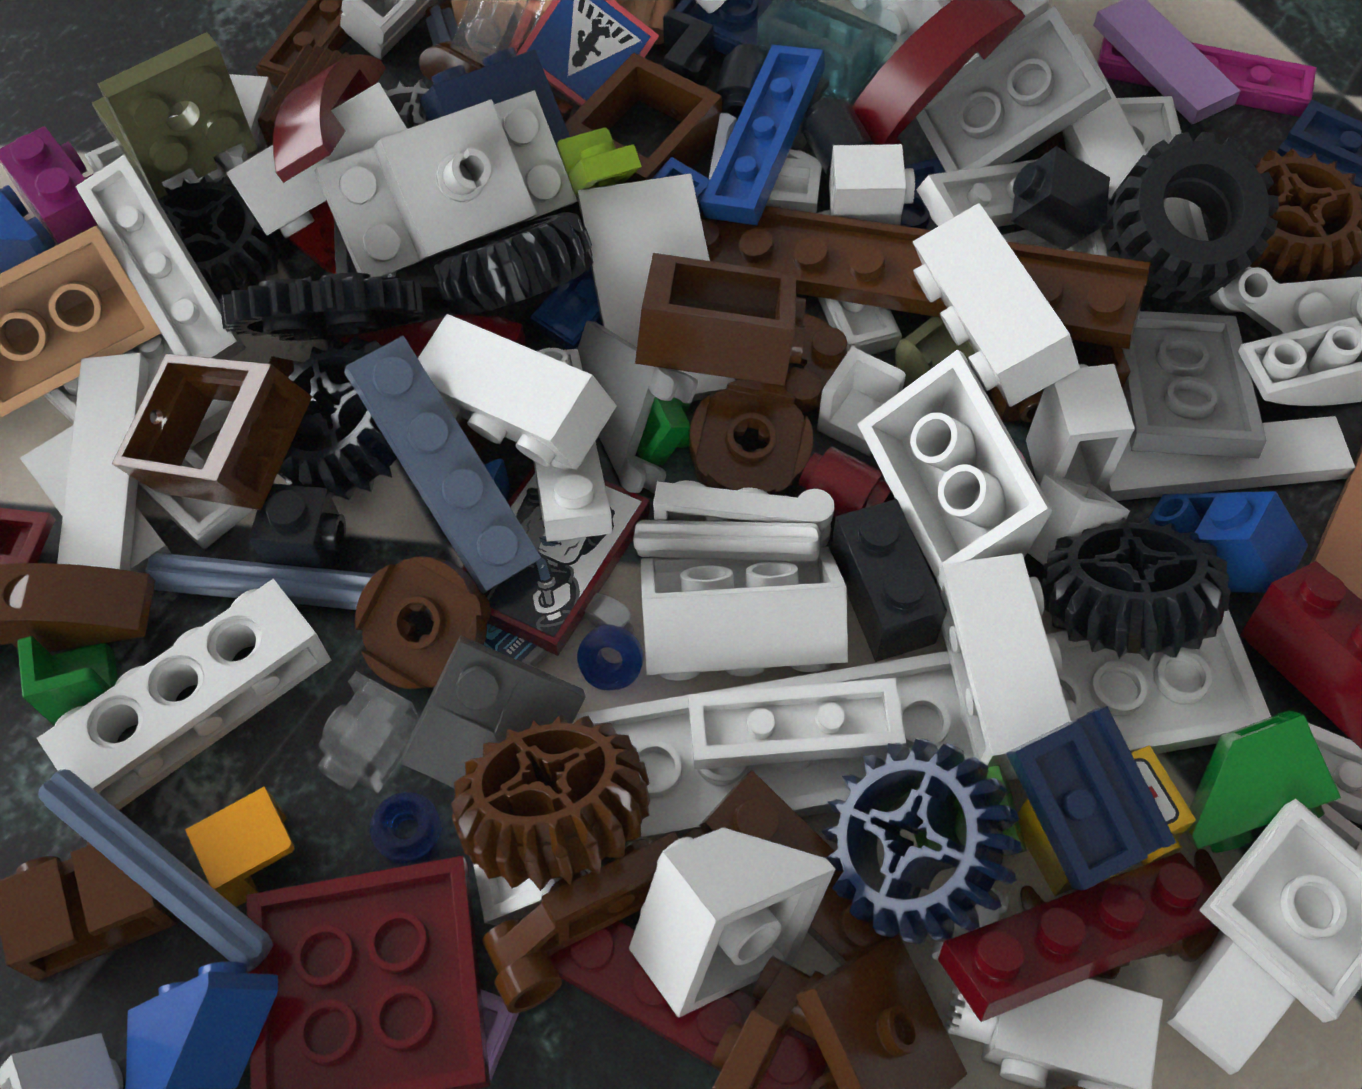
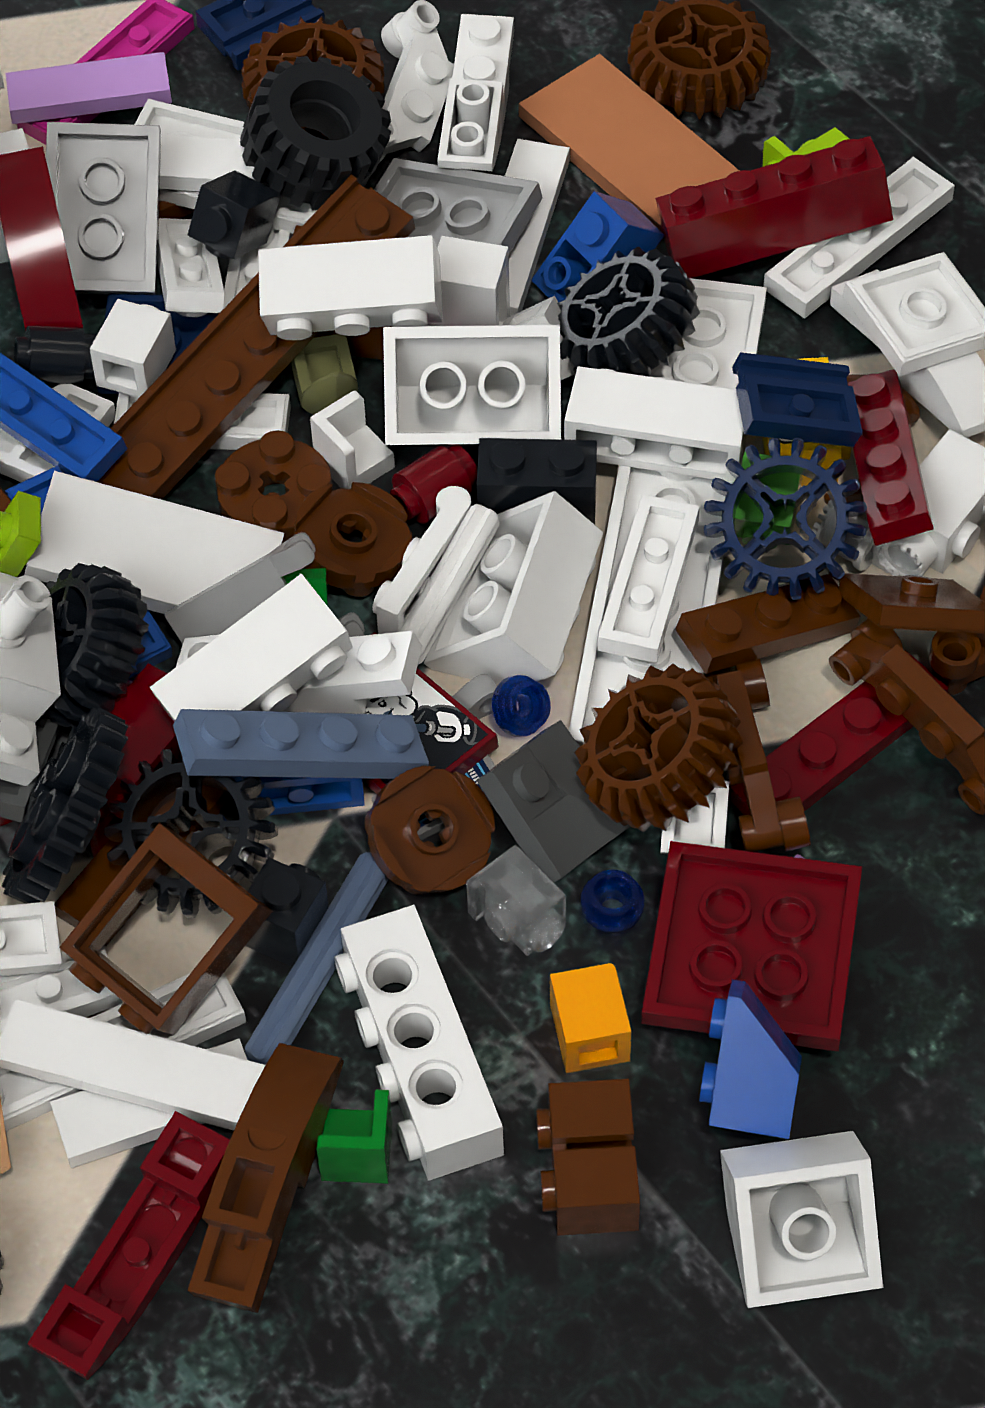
camera: 70 degrees left, 5 degrees down
sand blue axle [38,769,273,973] -> none
white slope [629,827,836,1018] -> none
reddish brown window [635,253,806,386] -> none
green slope [1185,710,1341,853] -> none

